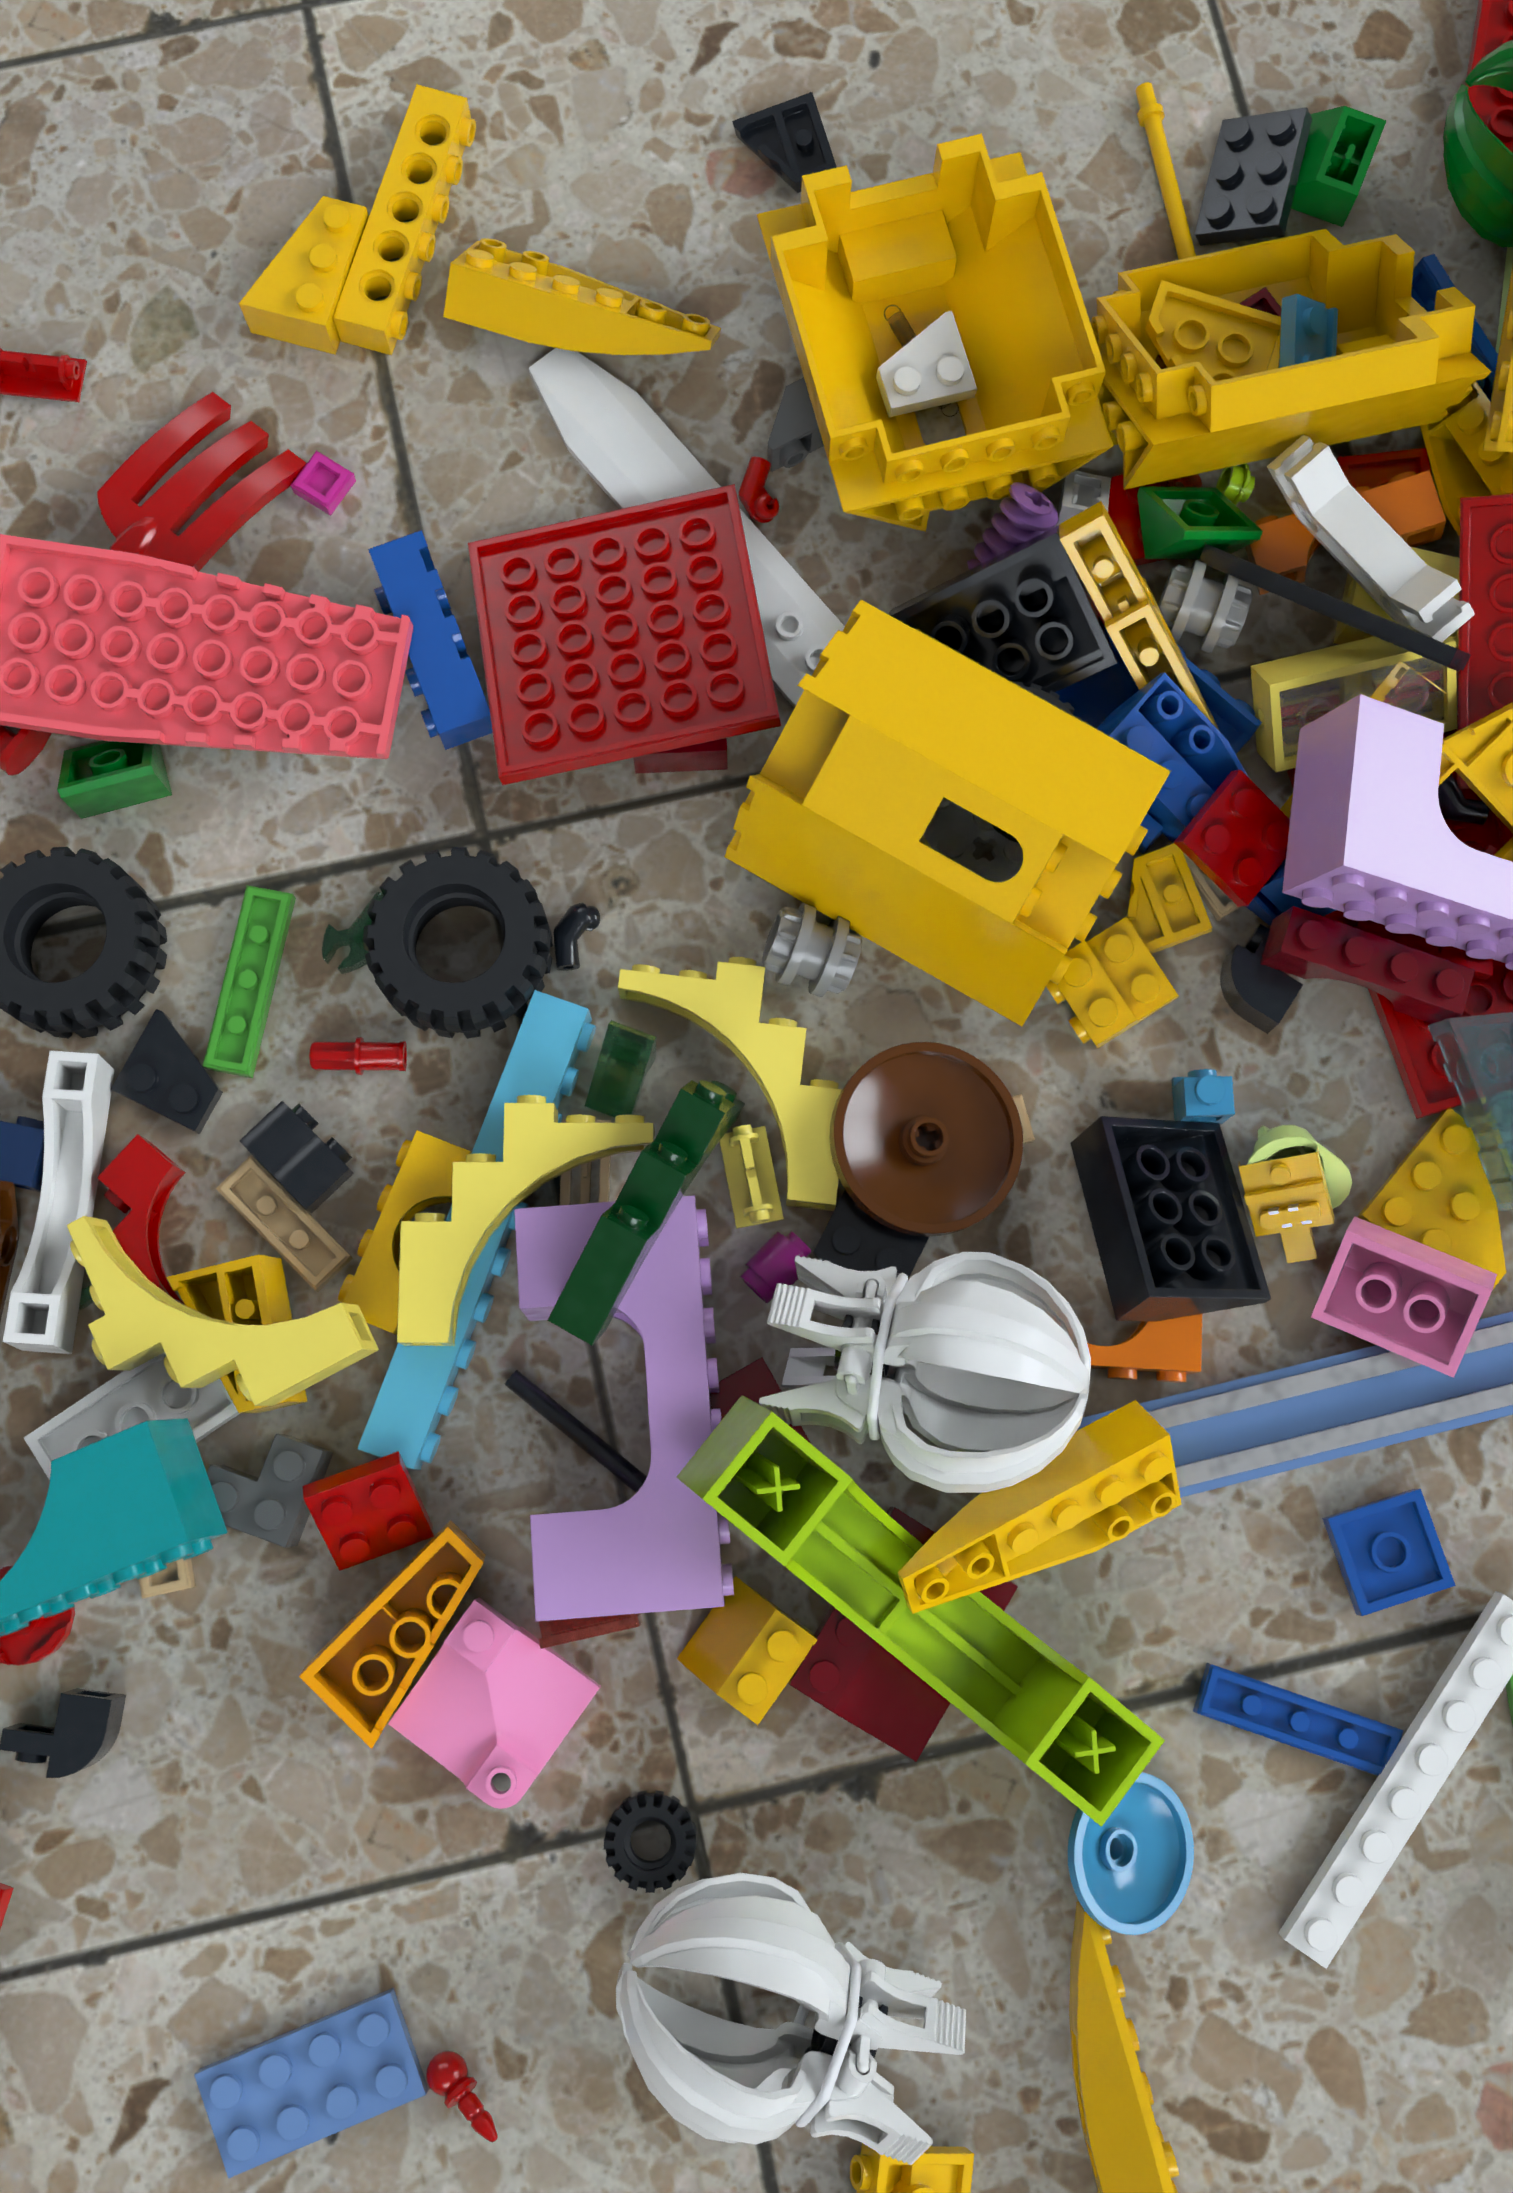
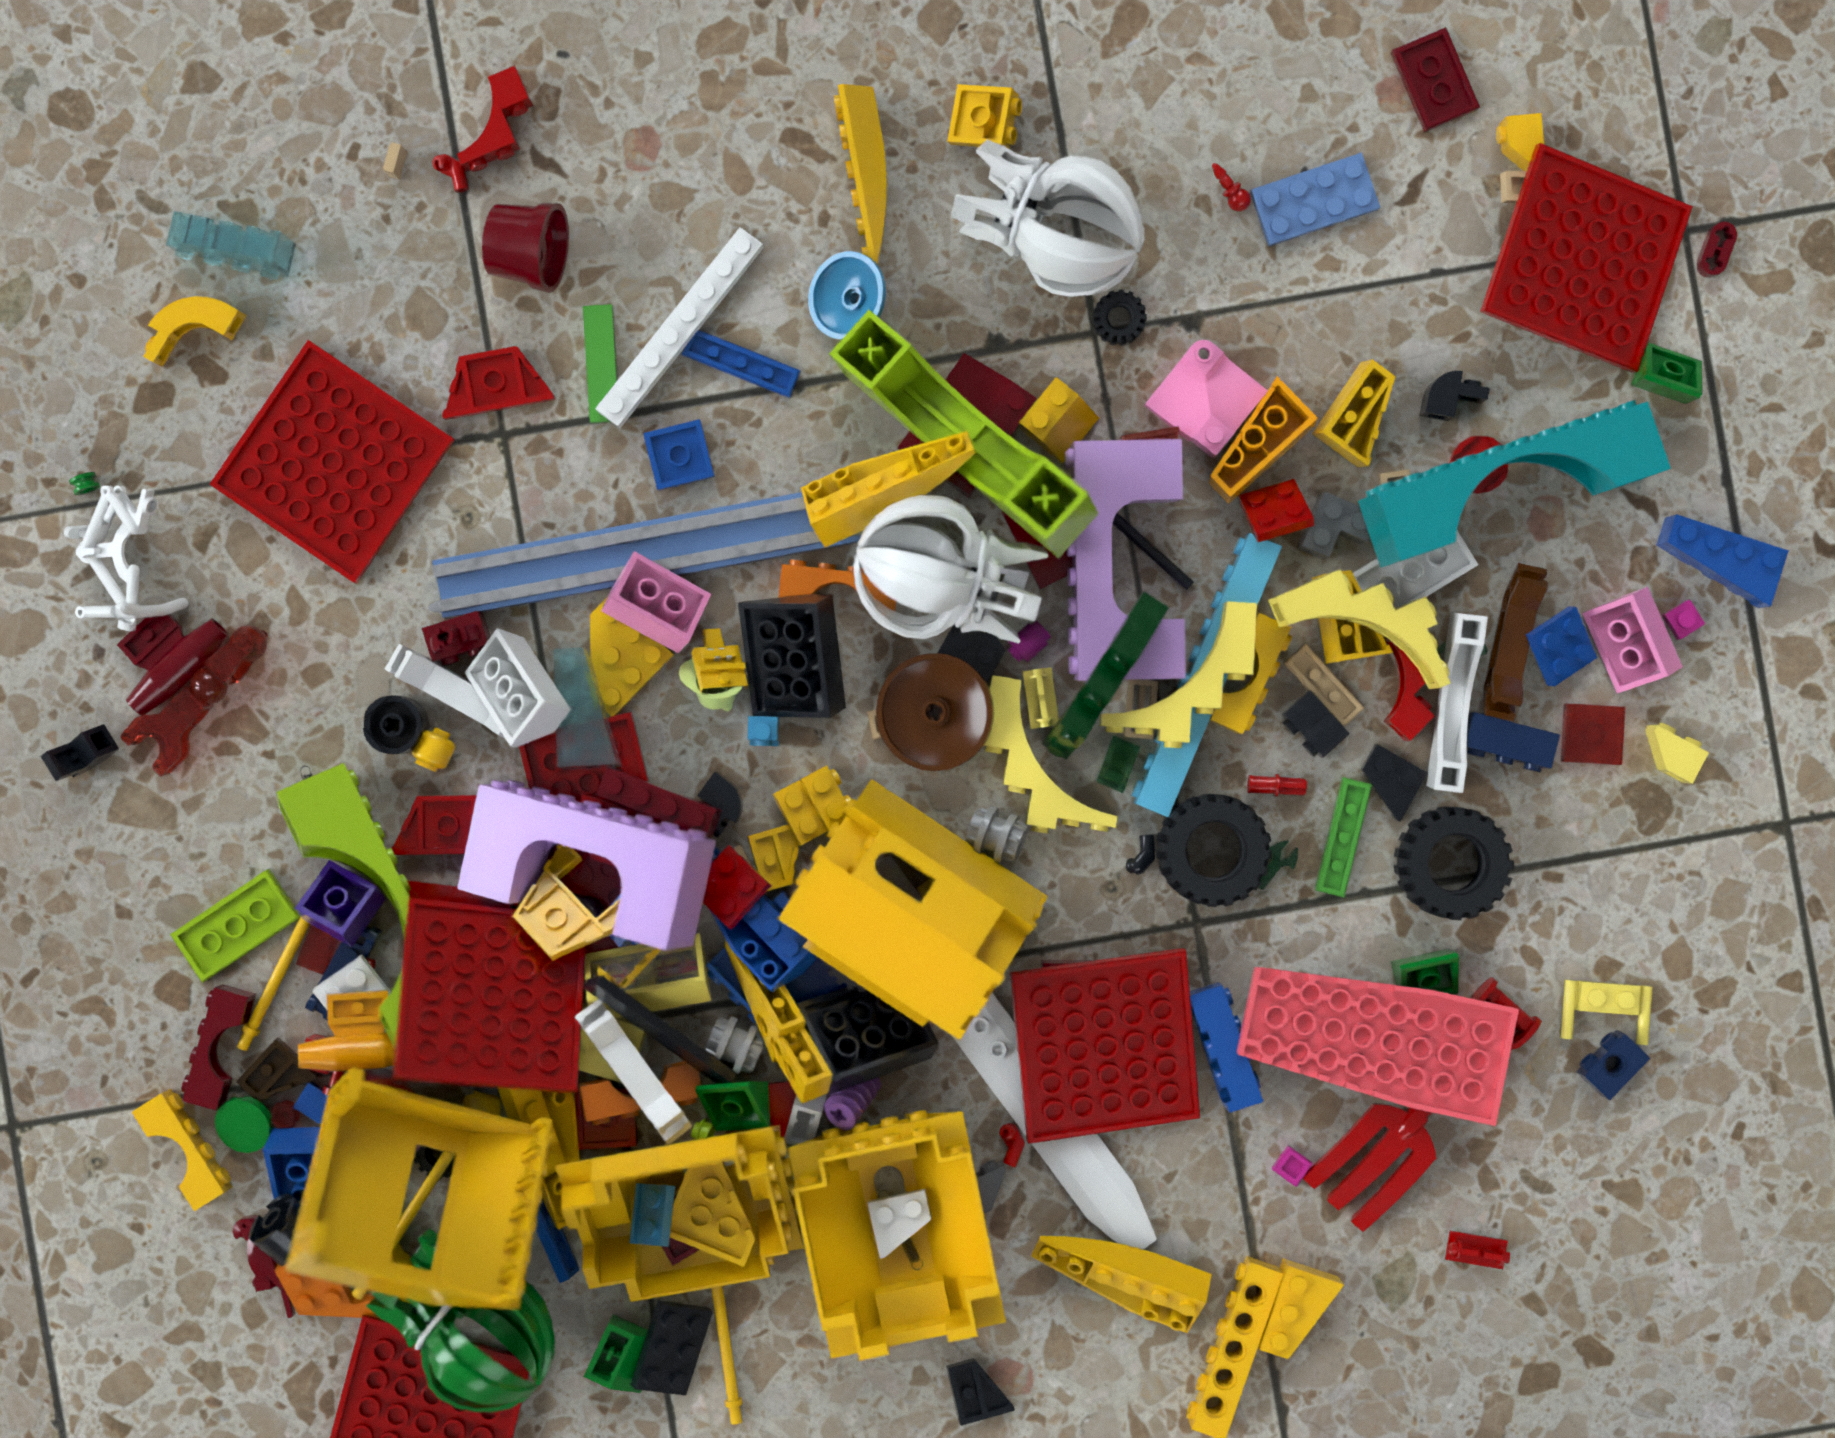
camera: 175 degrees left, 10 degrees up
none -> yellow wedge [1312,359,1396,467]

